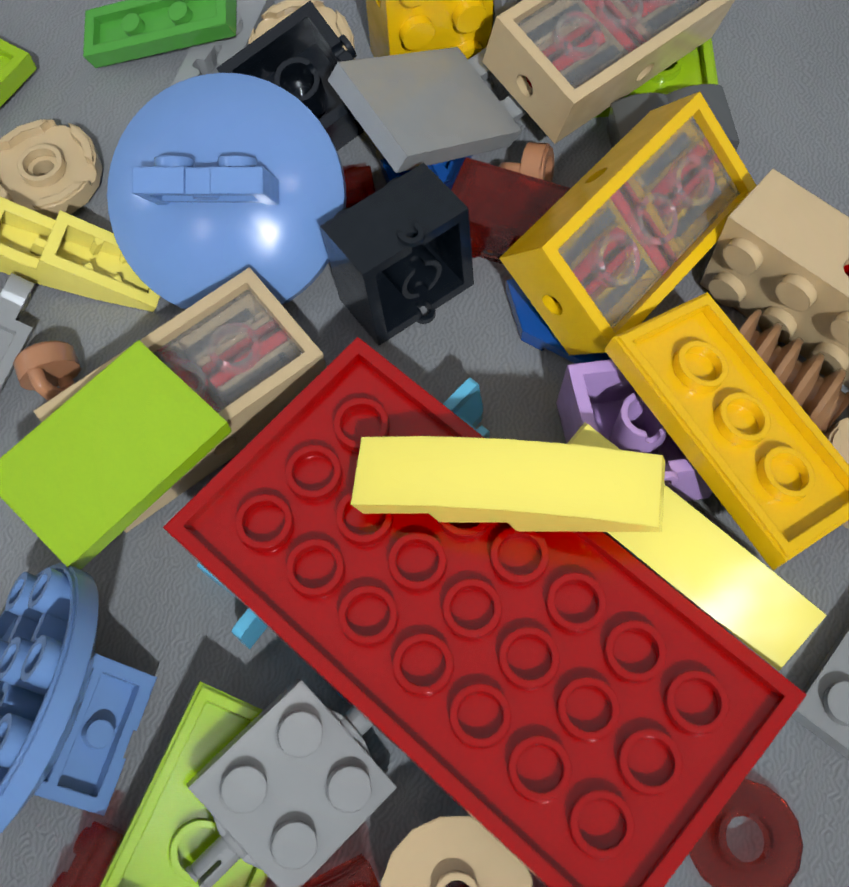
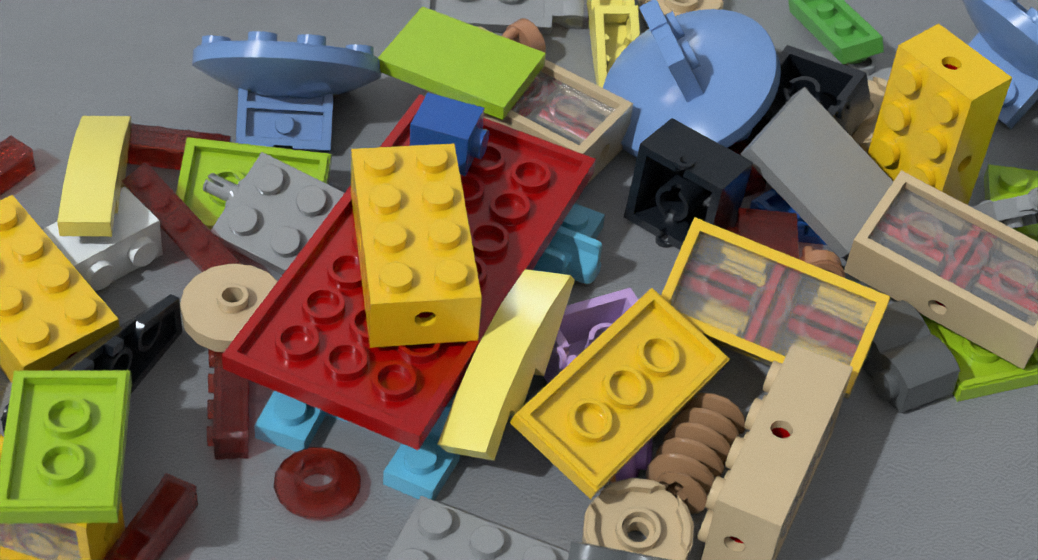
camera: 65 degrees right, 20 degrees down
light yellow slope [351,436,665,532] -> none
none -> yellow brick [351,144,482,348]
none -> blue brick [410,92,489,176]

